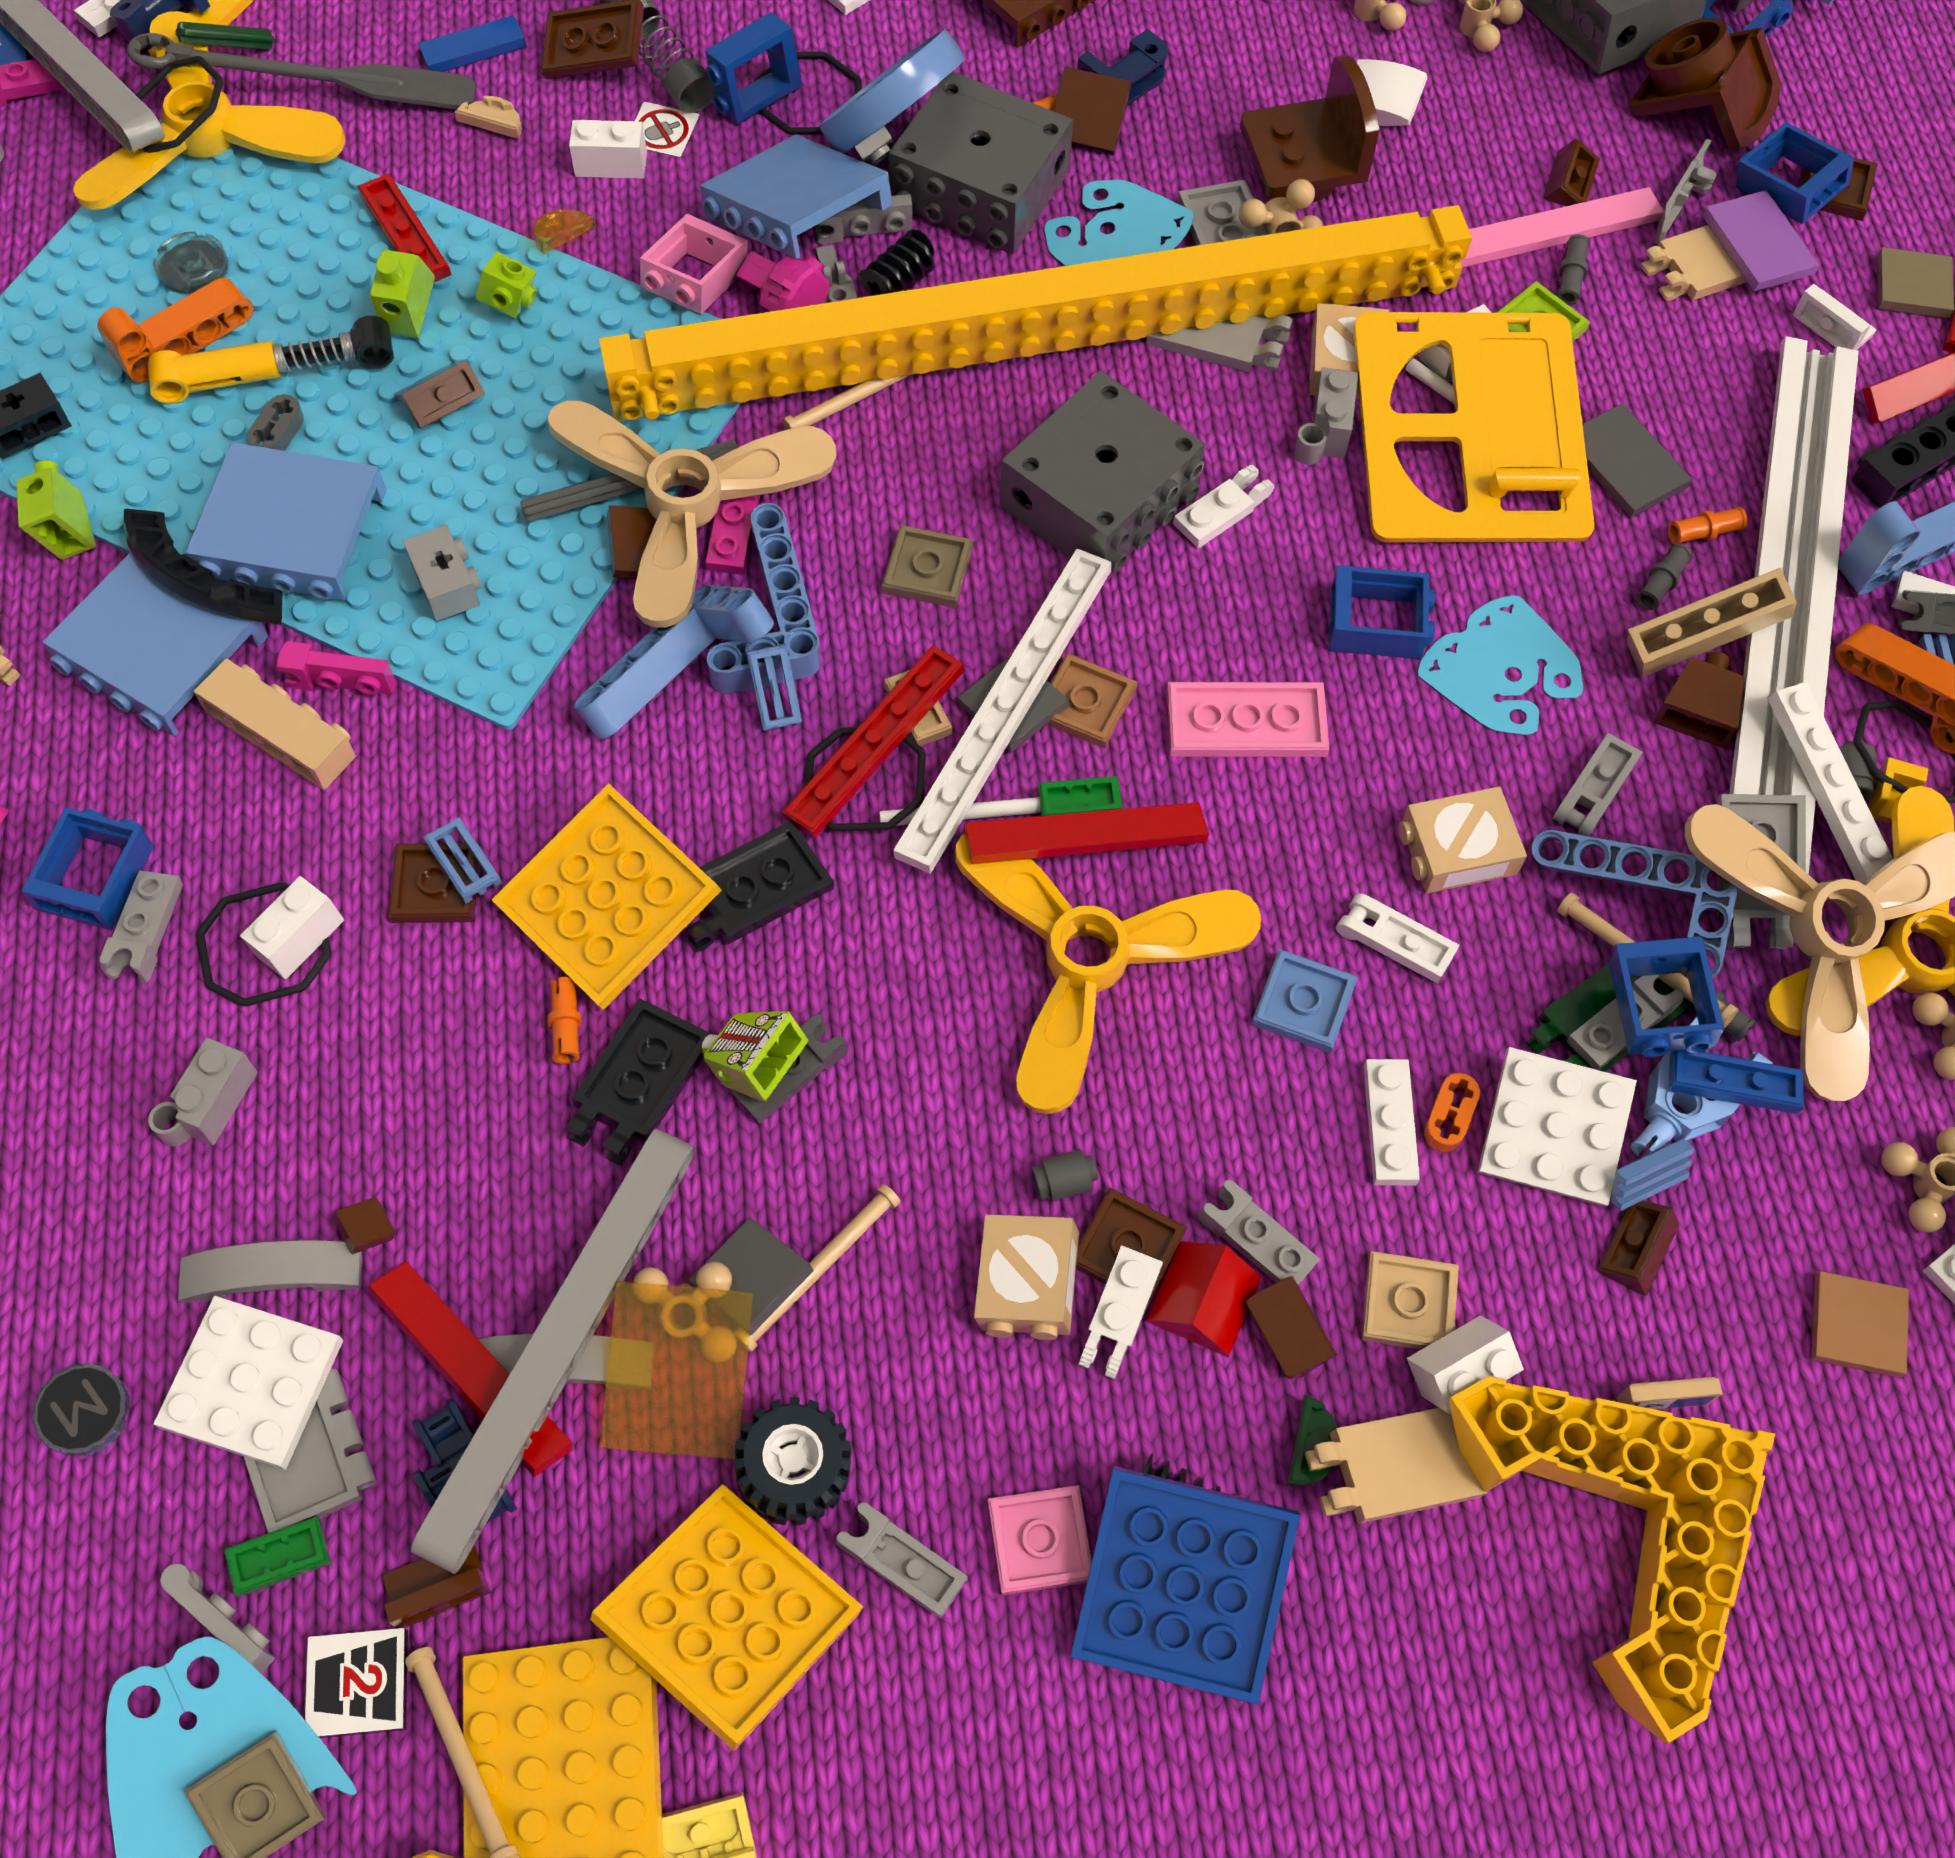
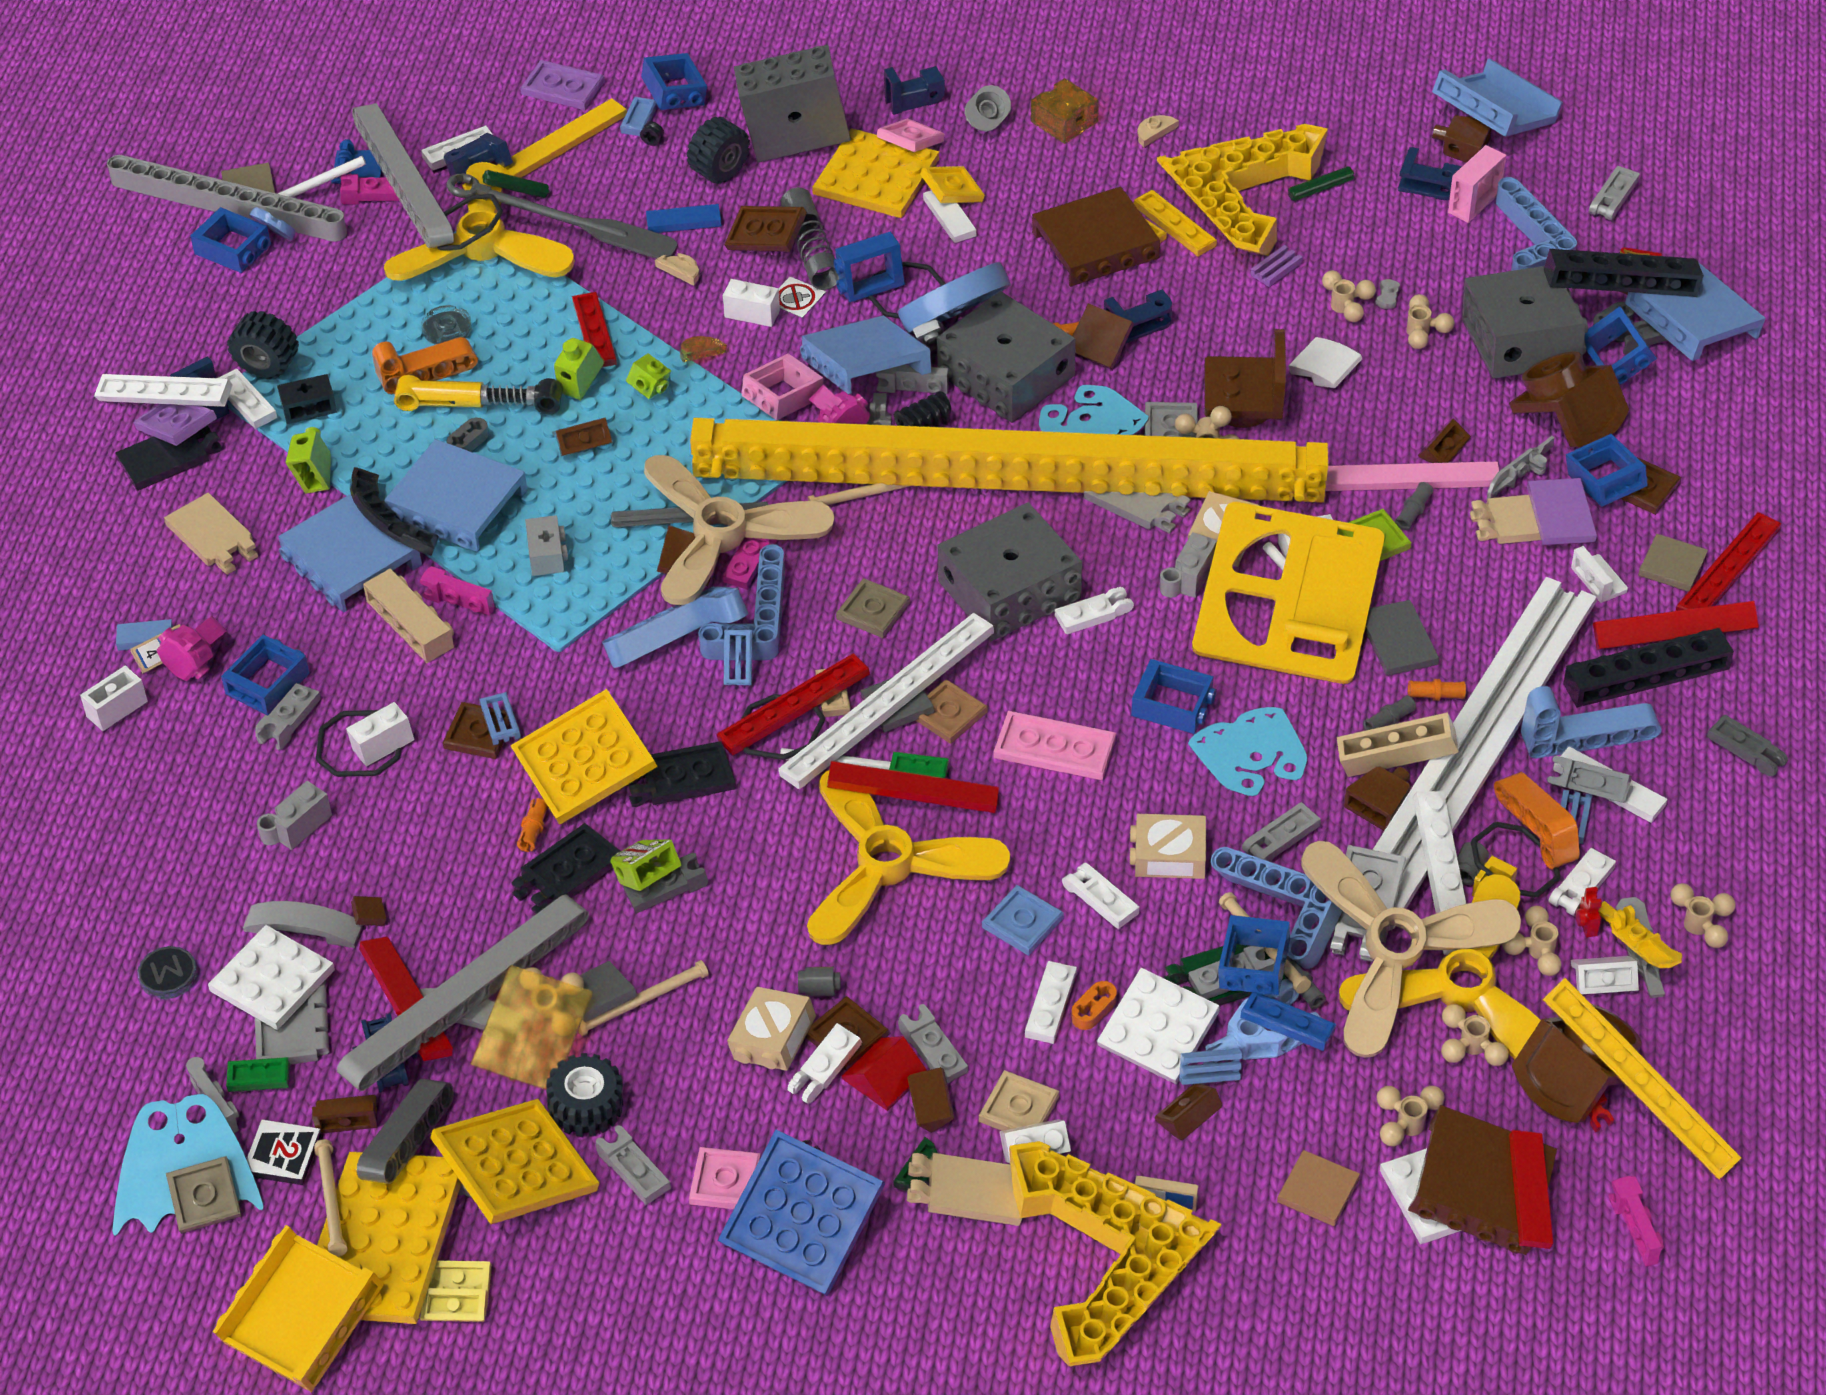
camera: 20 degrees right, 15 degrees down
none -> dark grey beam [357,1079,454,1184]

